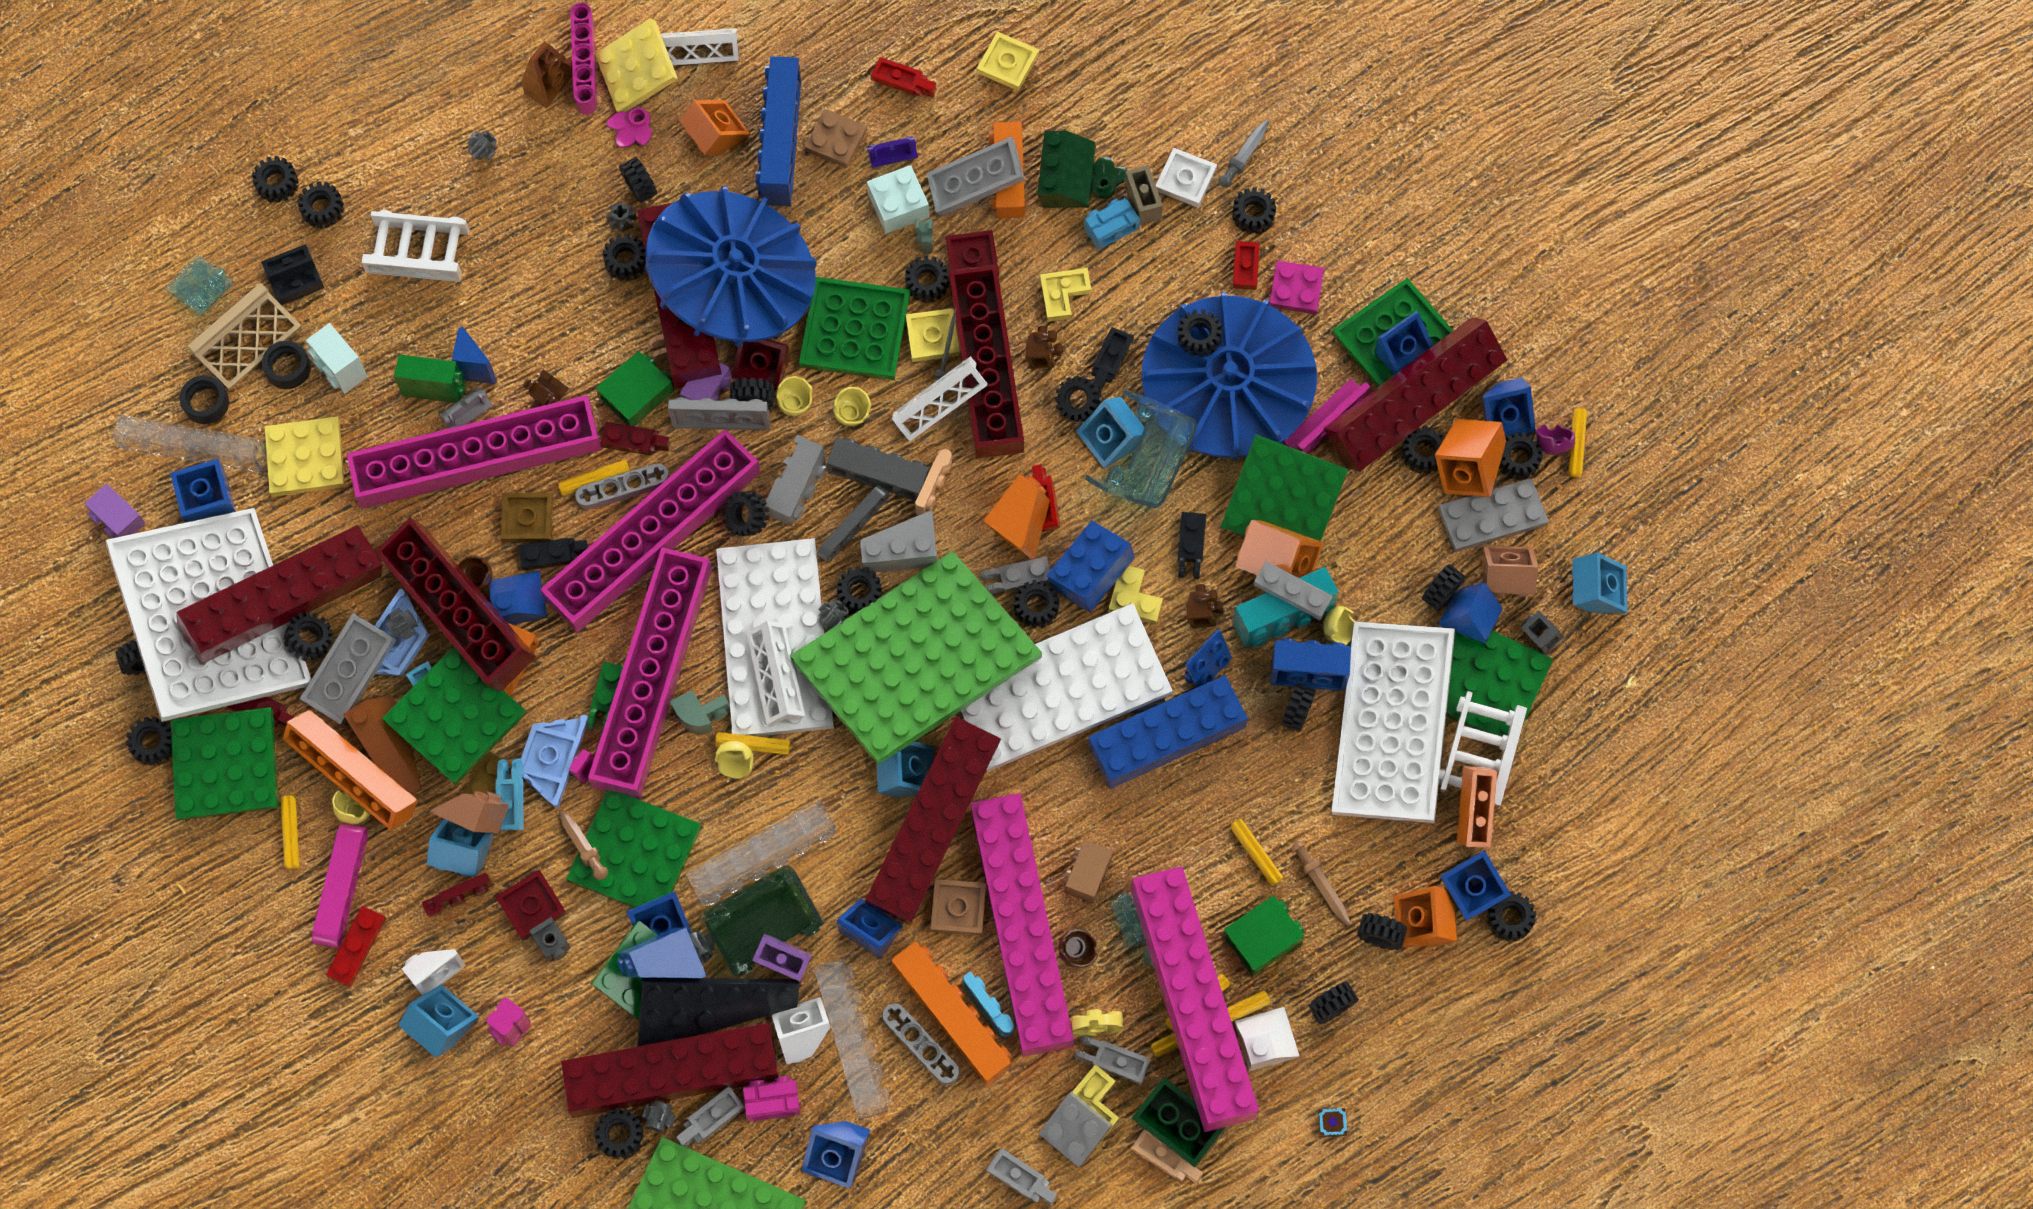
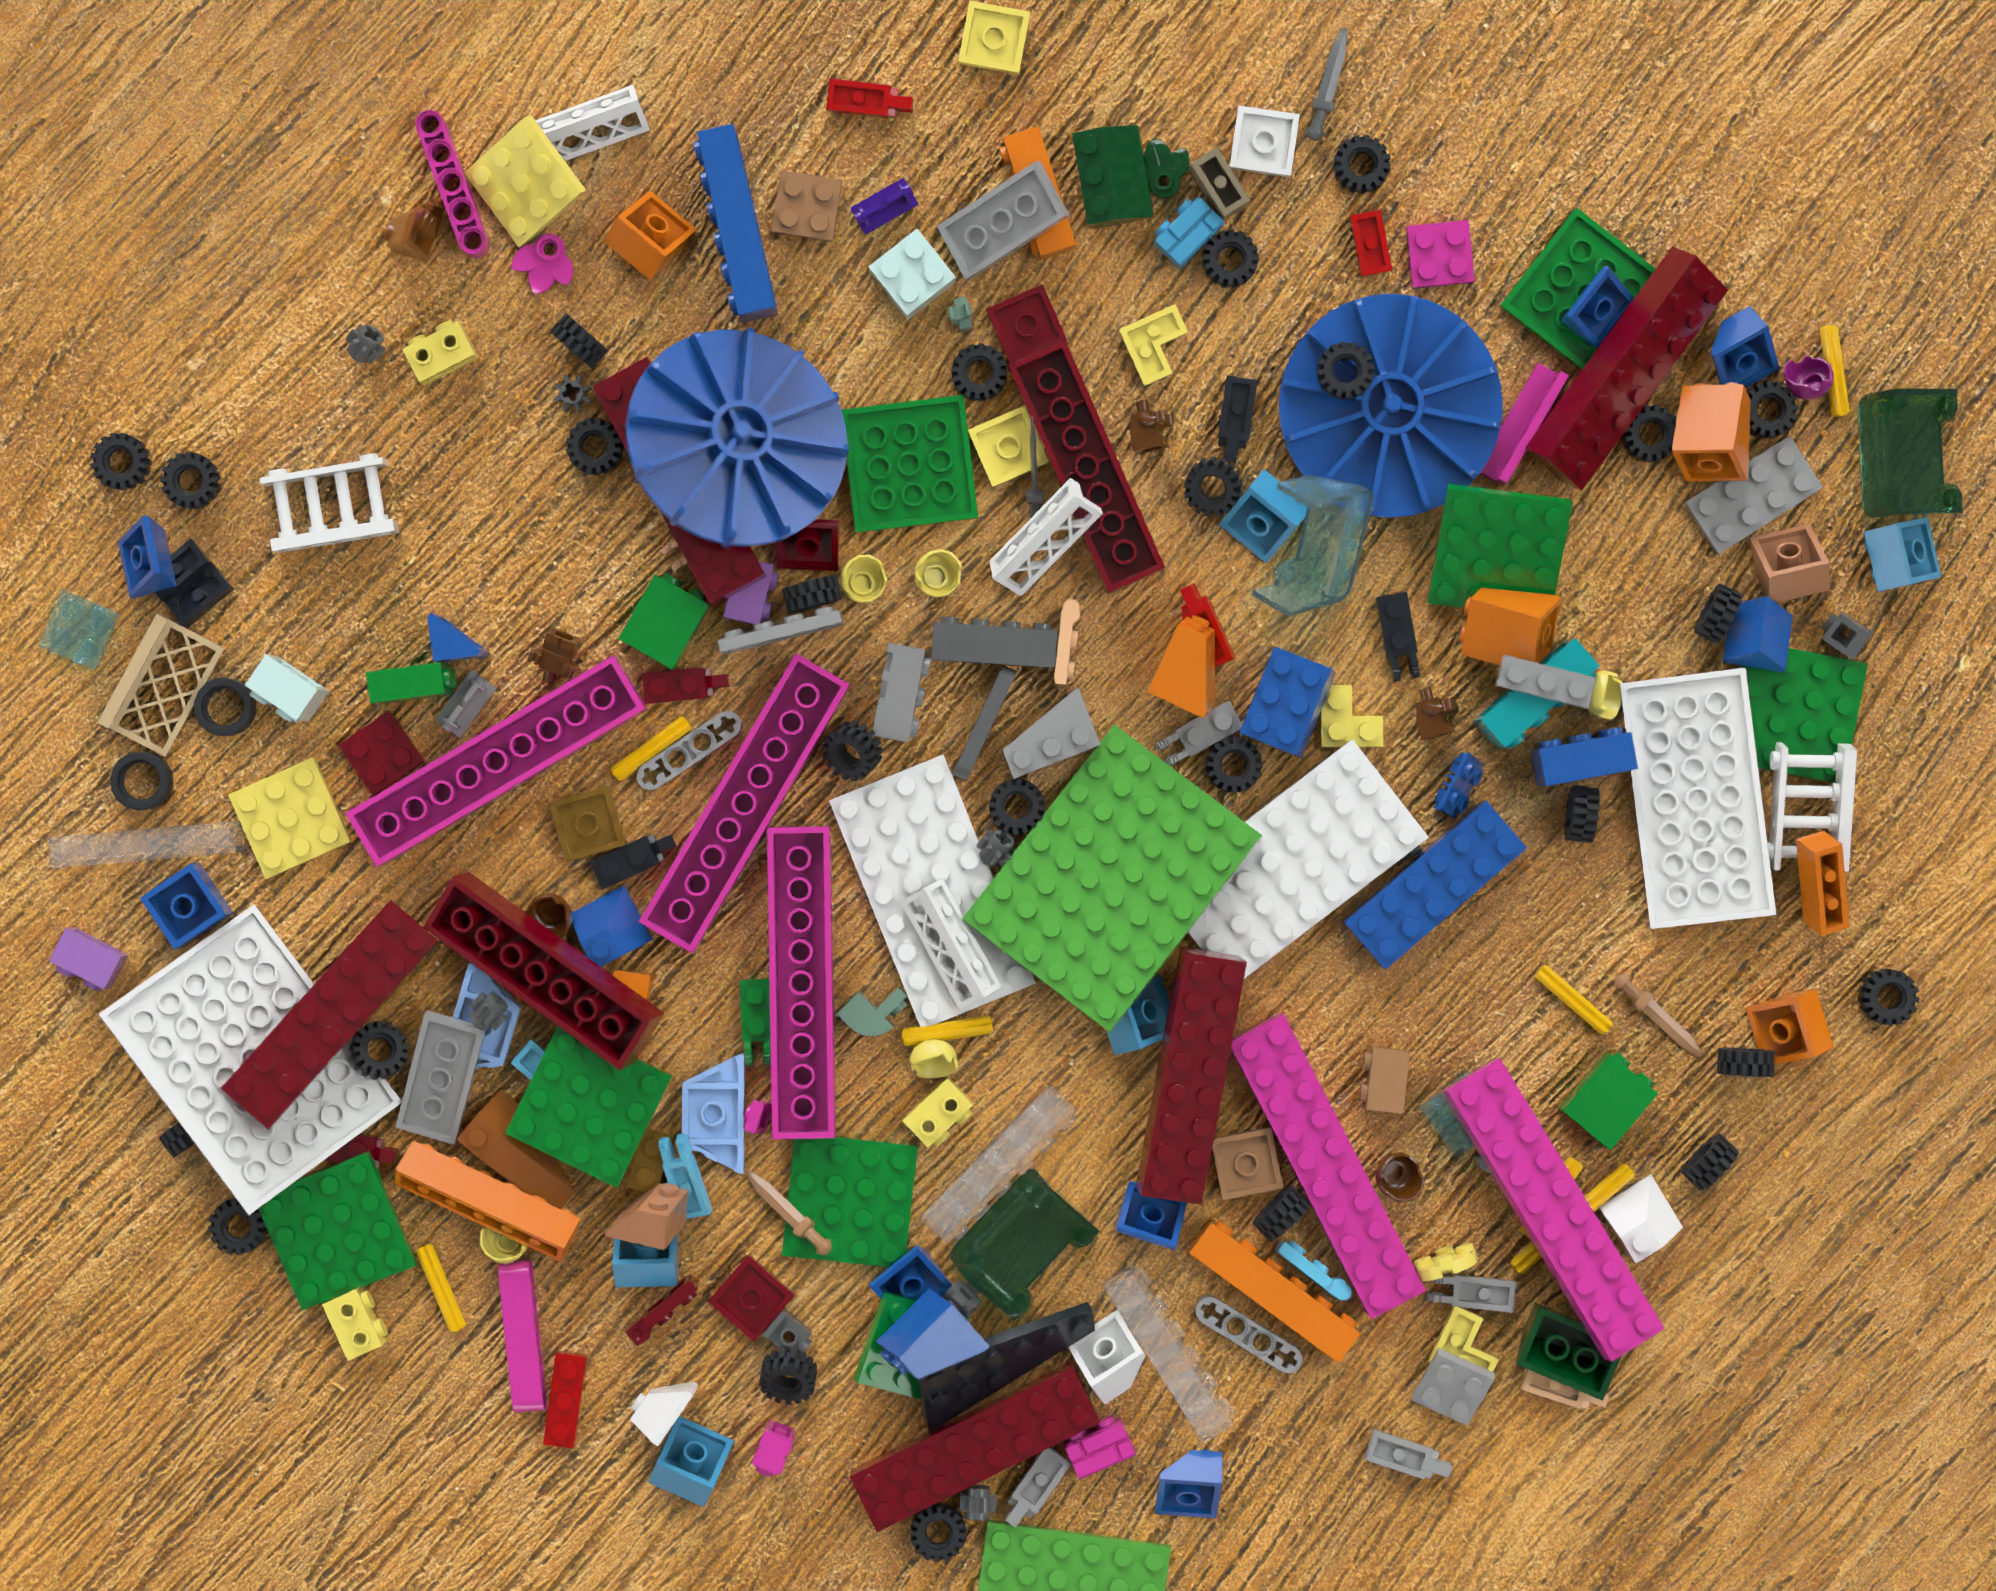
camera: 10 degrees left, 20 degrees up
medium lavender brick [752,933,812,981] -> none
tile [1318,1108,1347,1137] -> none
blue slope [1440,850,1511,921] -> none
none -> blue slope [118,516,177,598]
none -> light yellow brick [322,1287,388,1361]
none -> dark red plate [338,710,425,796]
none -> light yellow brick [402,320,479,386]
none -> black tyre [759,1348,817,1405]
none -> light yellow brick [902,1076,973,1148]
none -> black tyre [1202,229,1259,288]
none -> black tyre [1252,1185,1310,1242]
none -> clear green windscreen [1858,388,1963,518]

